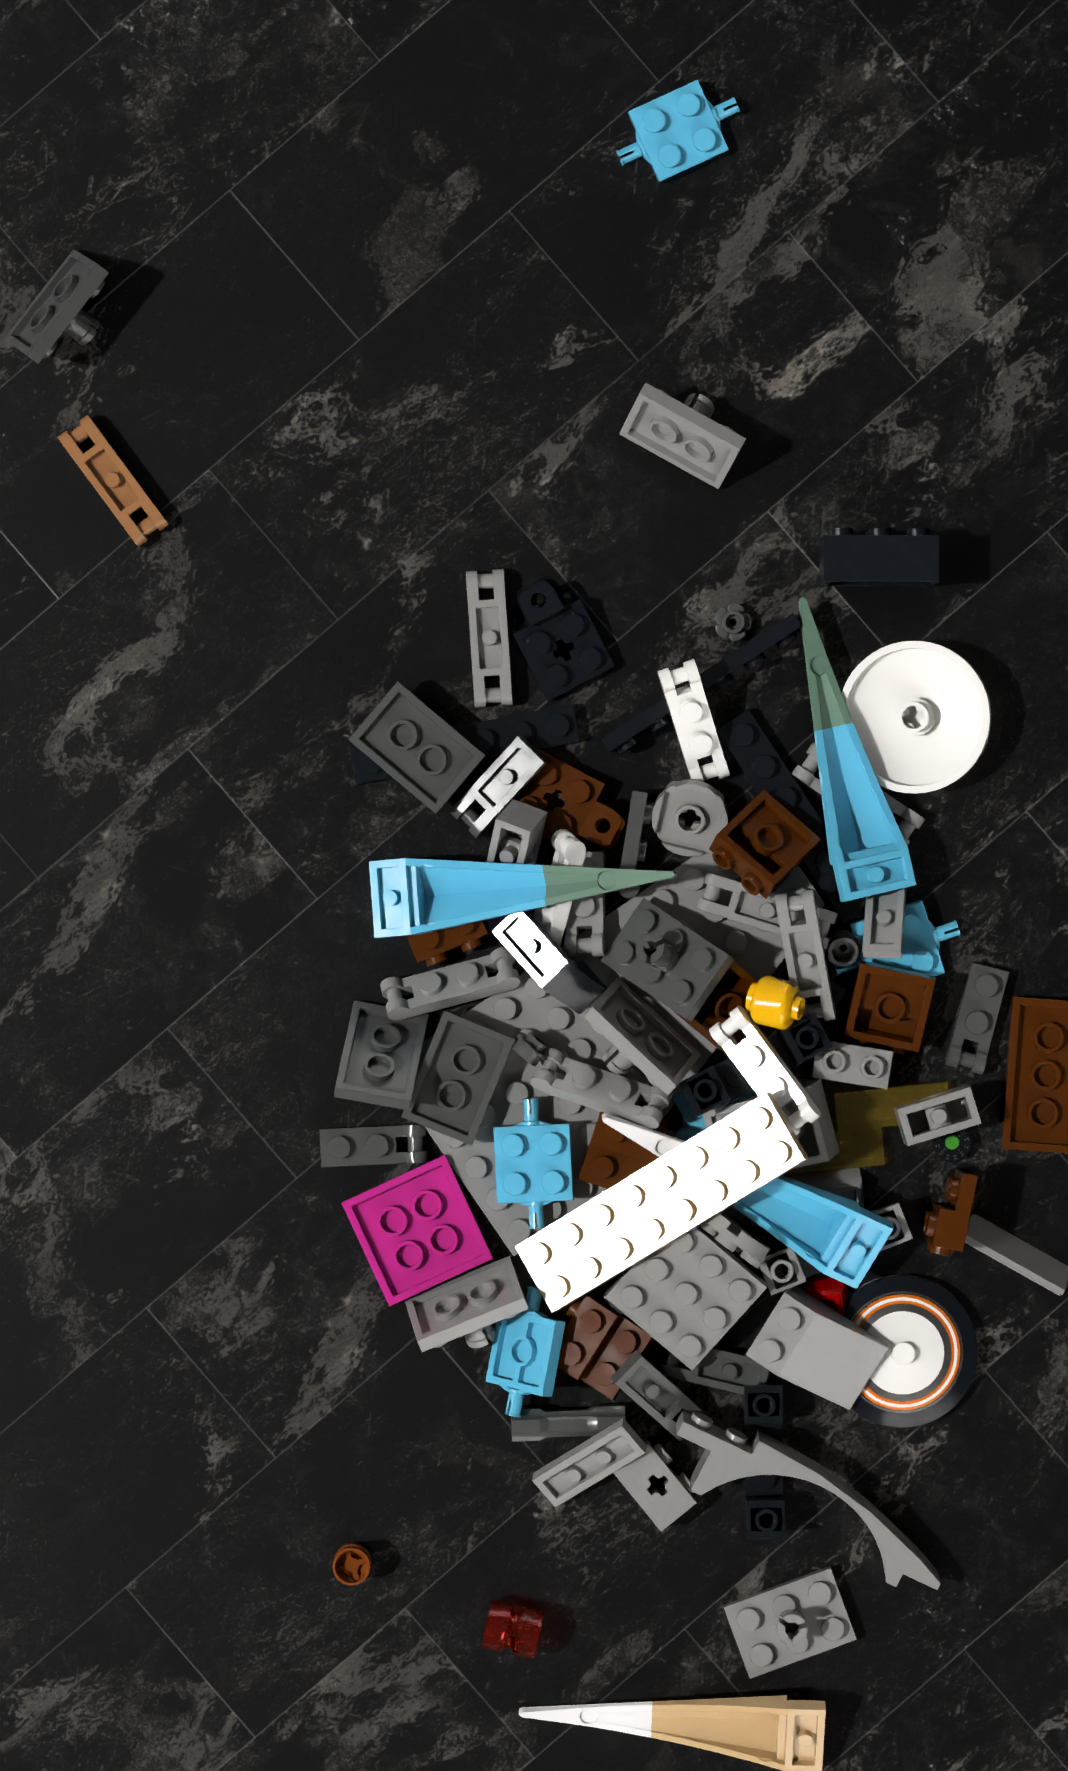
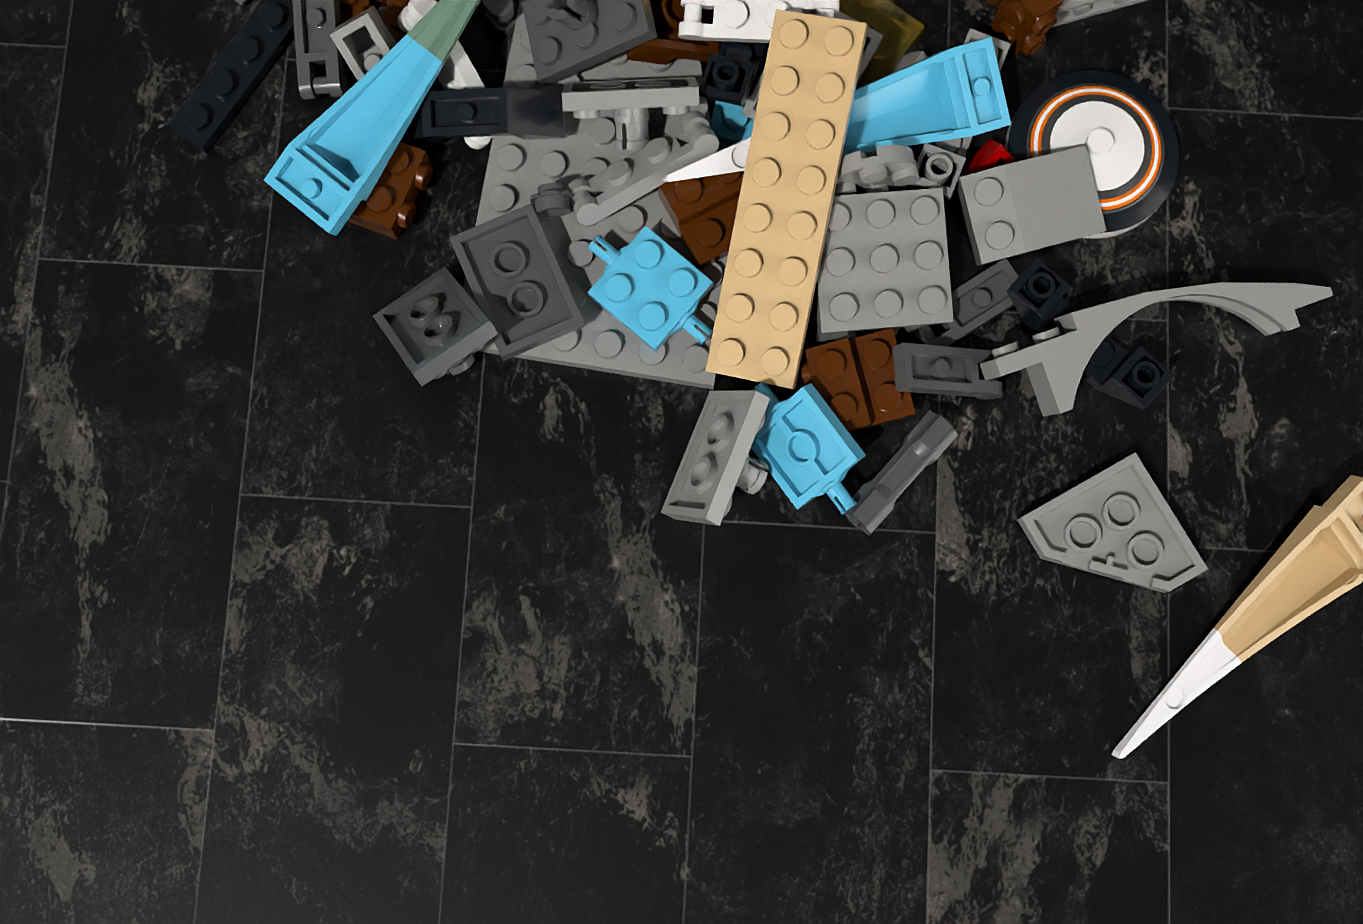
camera: 50 degrees left, 10 degrees down
dark grey plate [319,1124,428,1167] -> none
dark orange wheel [332,1542,372,1586] -> none
dark pink plate [341,1155,493,1307] -> none
dark grey plate [348,681,485,814] -> none
light grey plate [380,947,520,1021] -> none
clear red wheel [481,1599,544,1660] -> none
light grey plate [532,1418,647,1507] -> none
light grey plate [564,851,606,957] -> none
light grey brick [613,1439,697,1532] -> none
light grey plate [723,1566,857,1679] -> none
none -> light grey plate [1017,452,1208,593]

